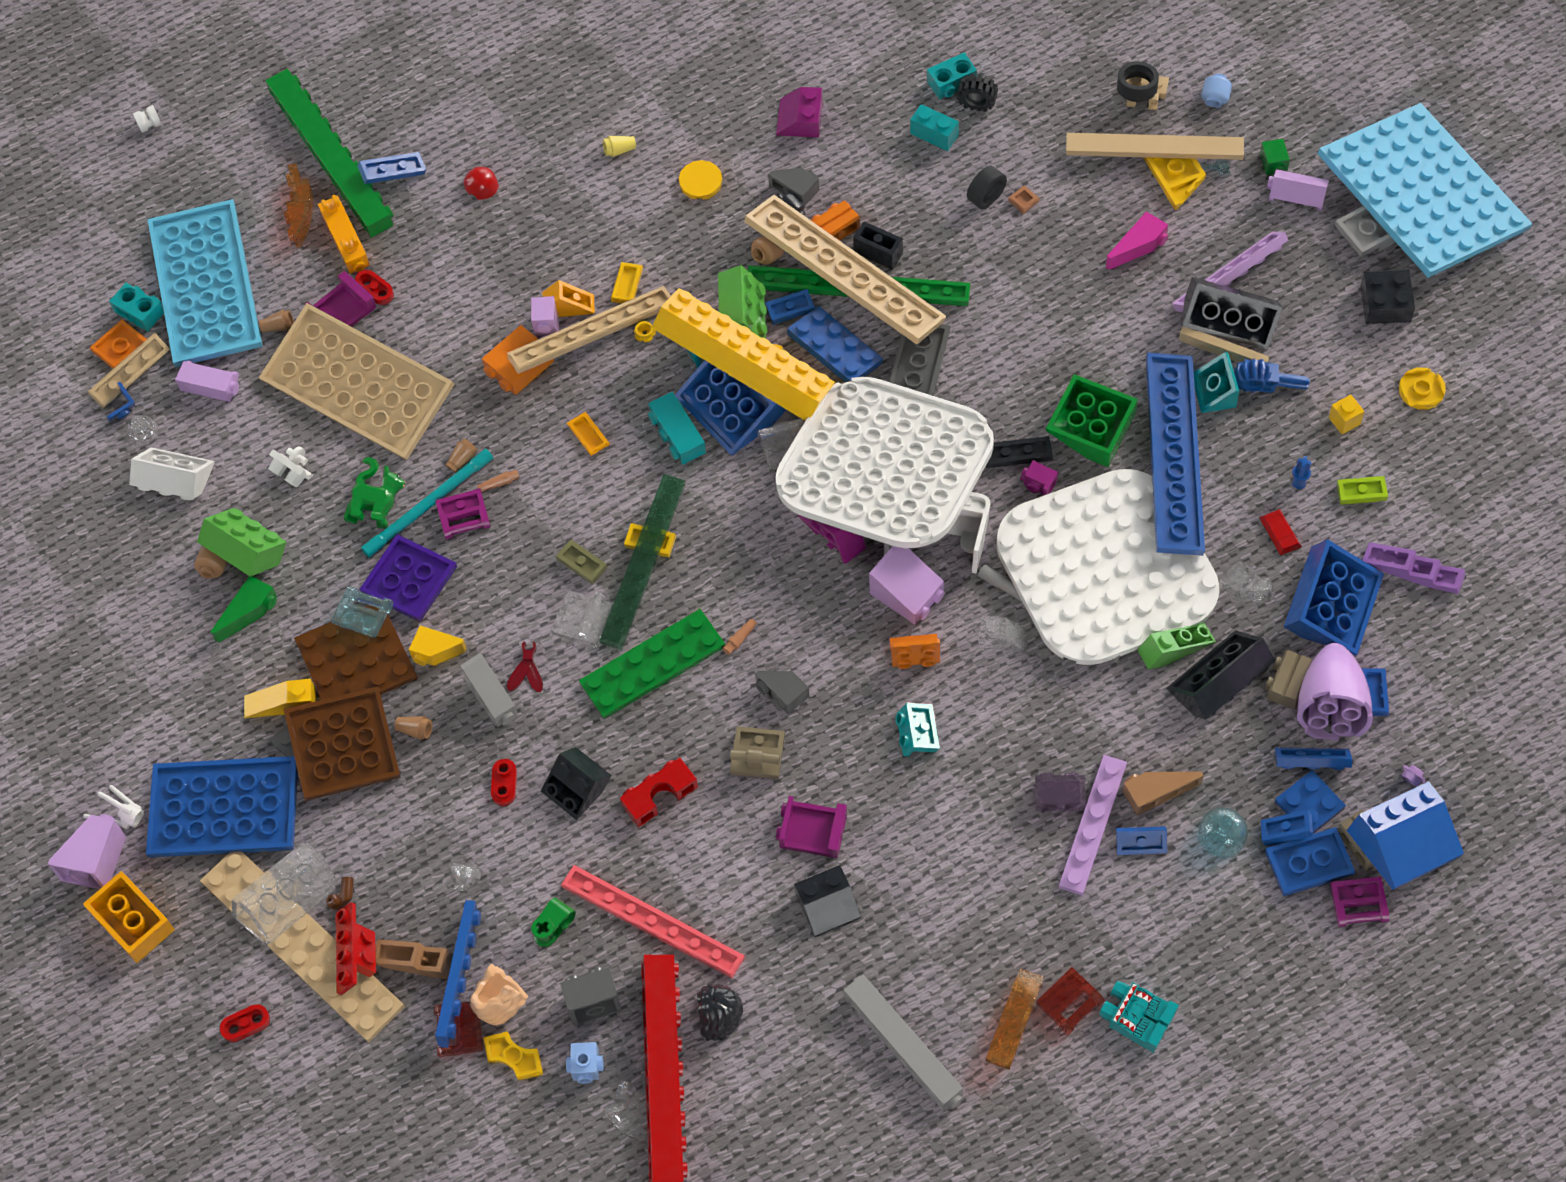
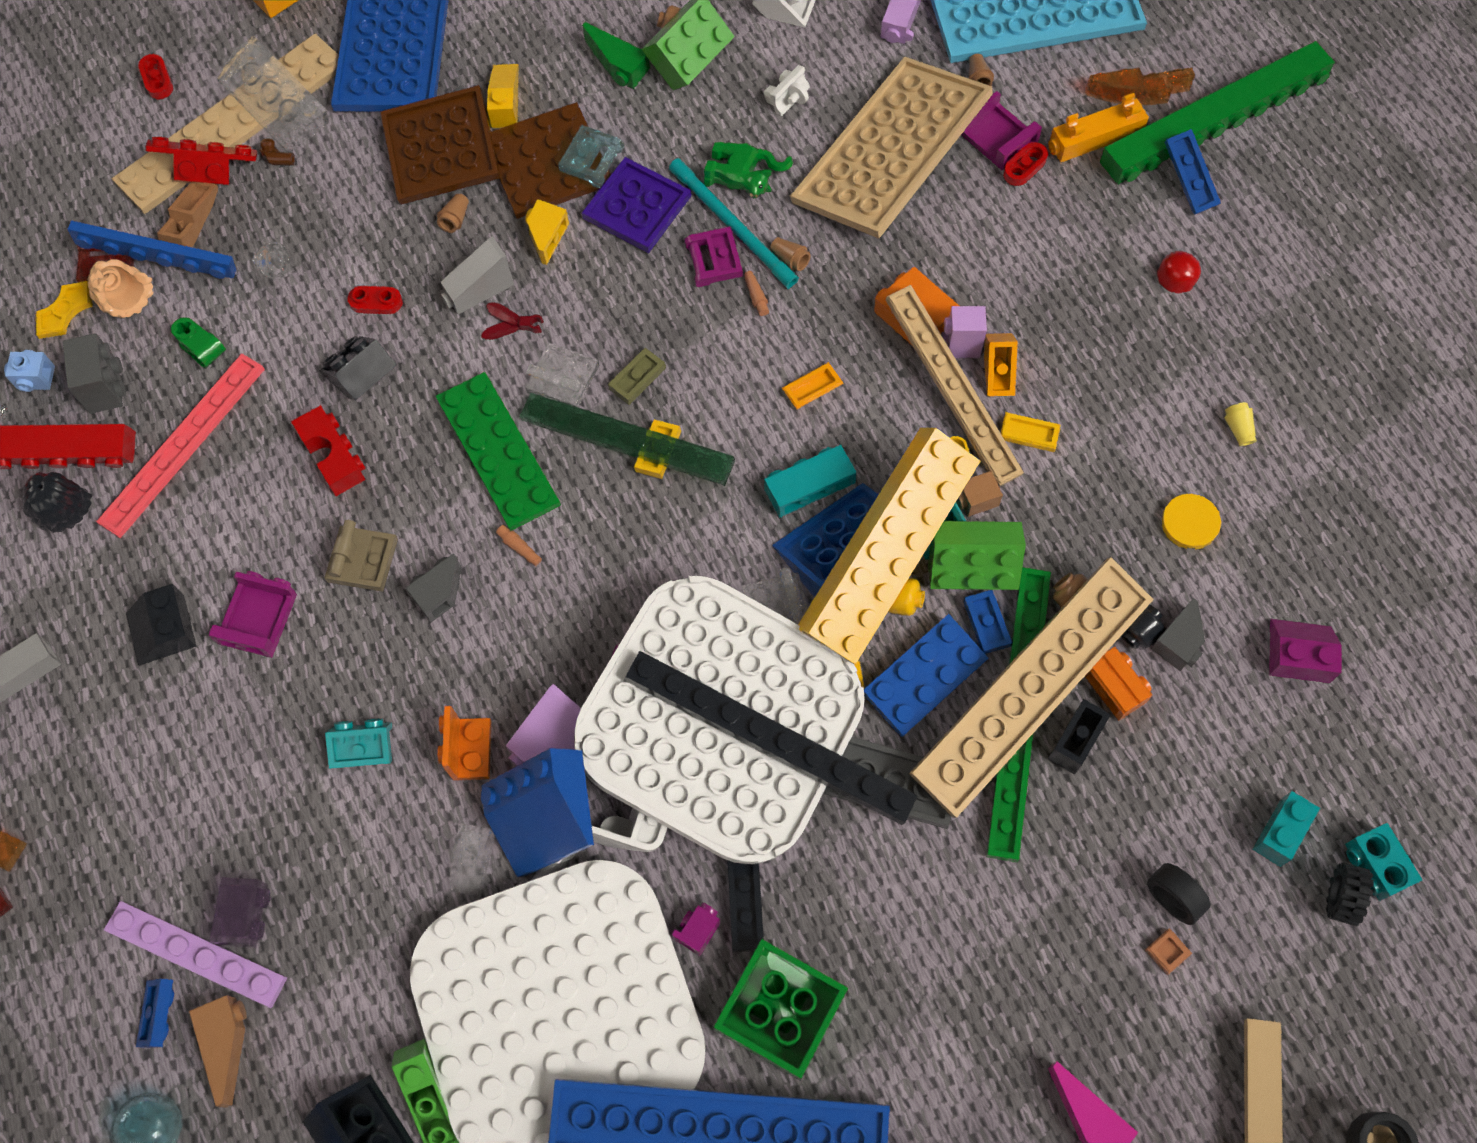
camera: 90 degrees right, 5 degrees up
none -> blue slope [481,748,594,877]
none -> black plate [624,651,918,825]

